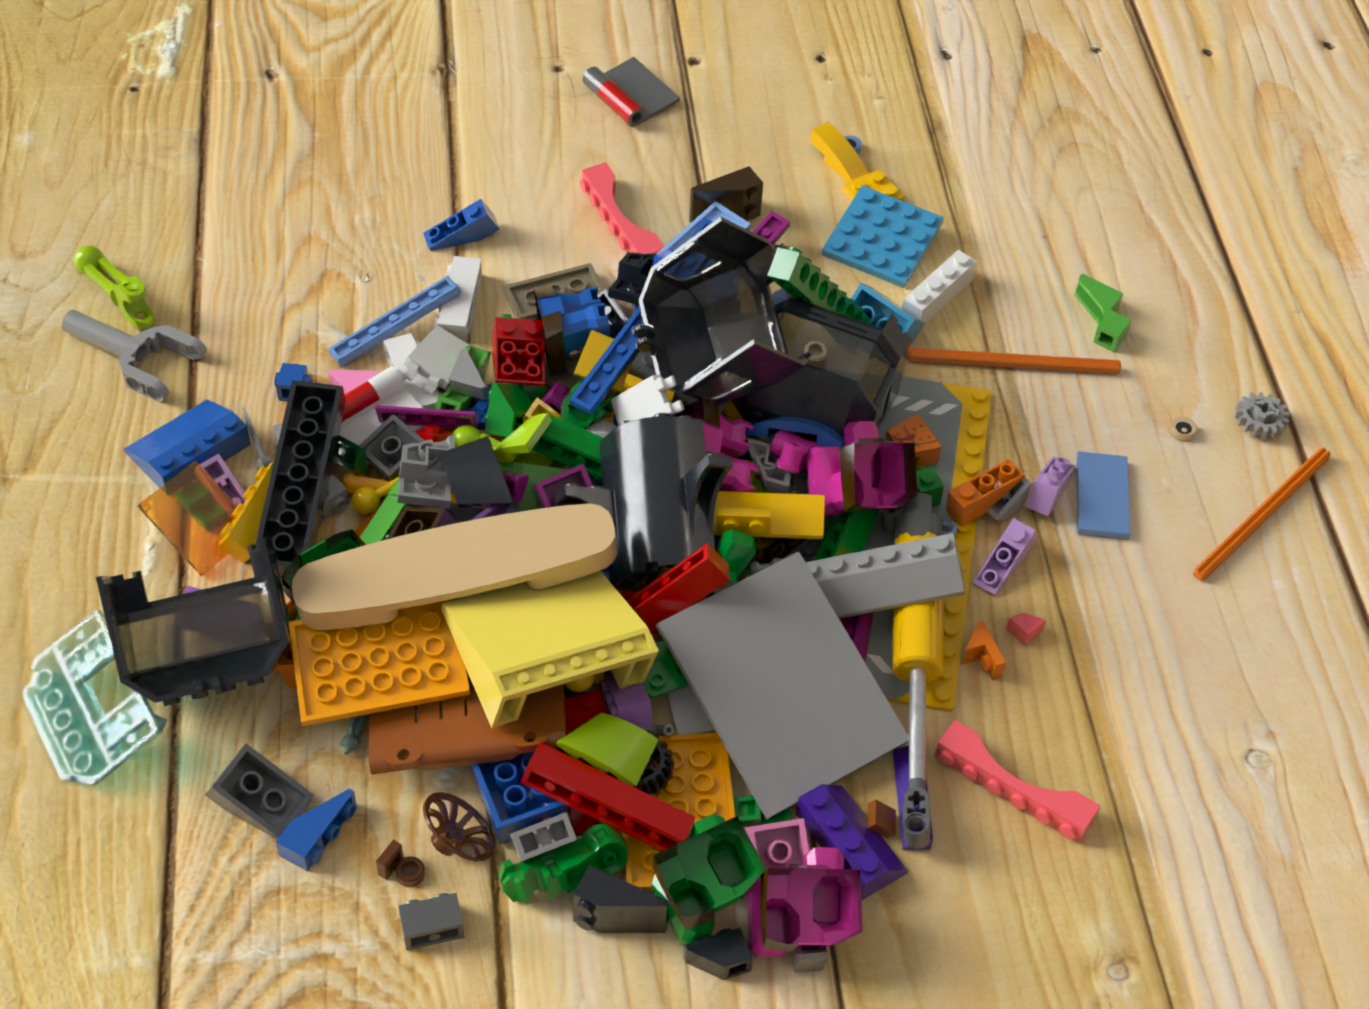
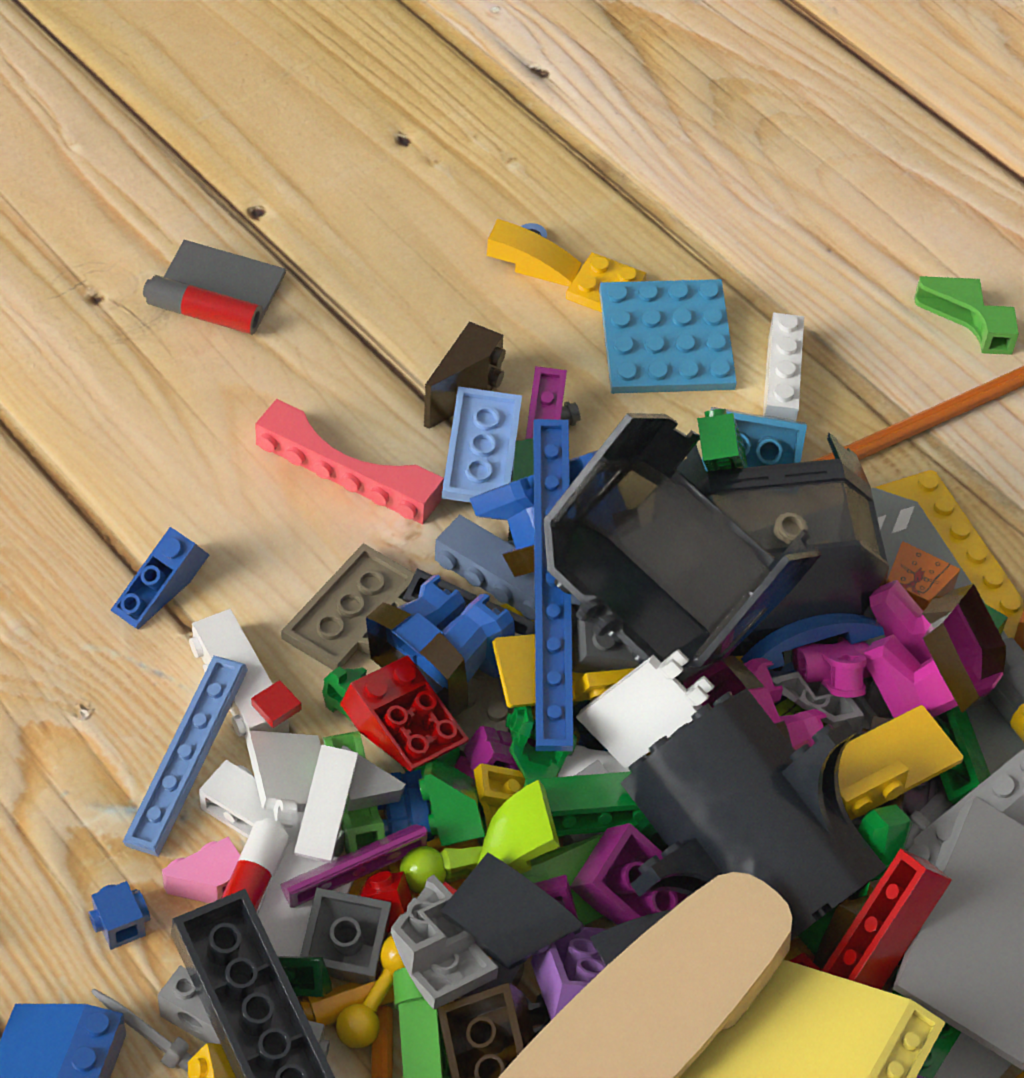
camera: 35 degrees left, 0 degrees up
black slope [608,252,656,305] -> none
none -> red tile [251,680,302,728]
none -> white tile [294,745,358,863]

